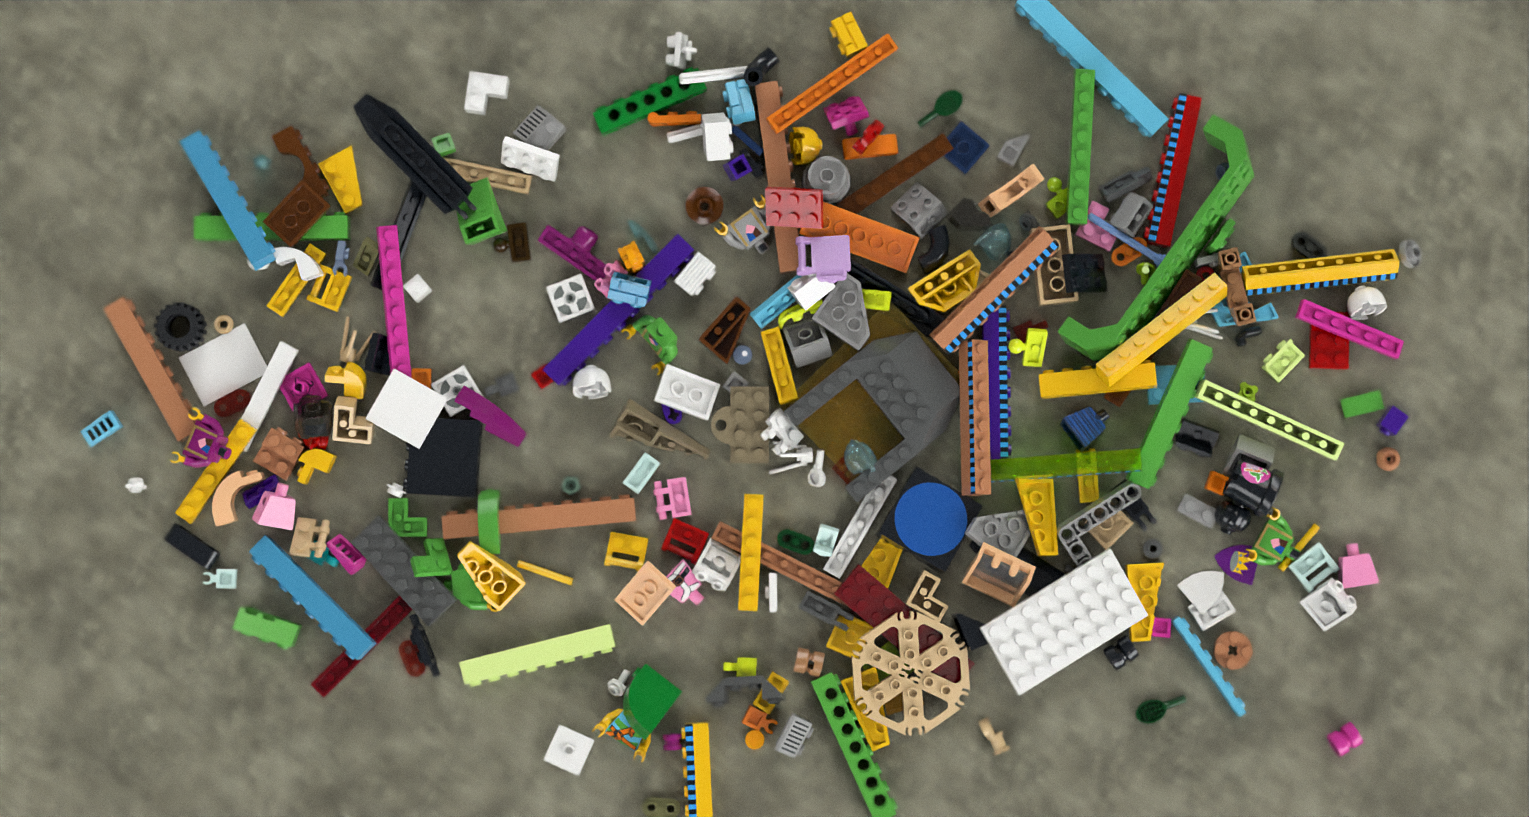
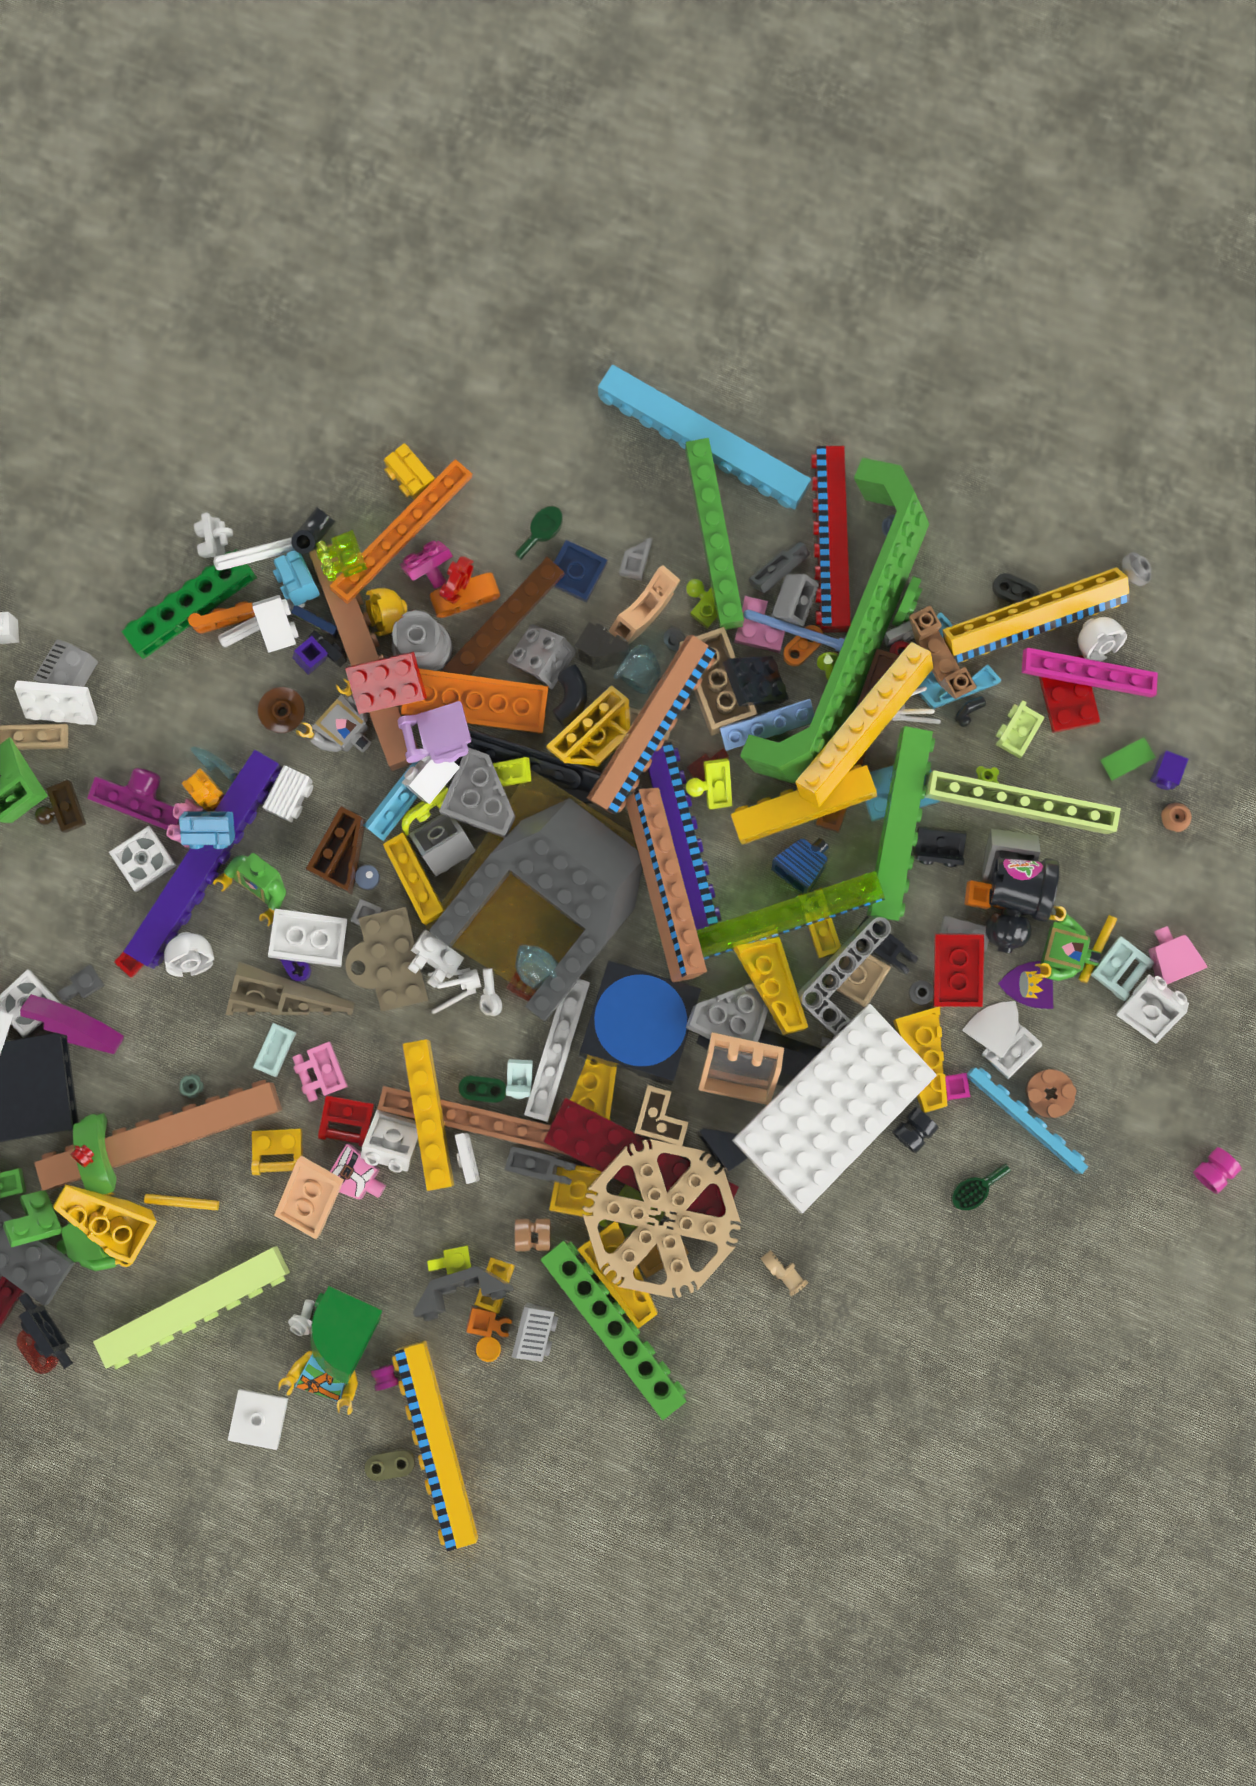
camera: 10 degrees left, 5 degrees down
none -> red plate [70,1145,94,1168]
none -> clear neon green plate [316,530,367,581]
none -> light blue bracket [719,699,814,751]
none -> red plate [933,933,984,1007]

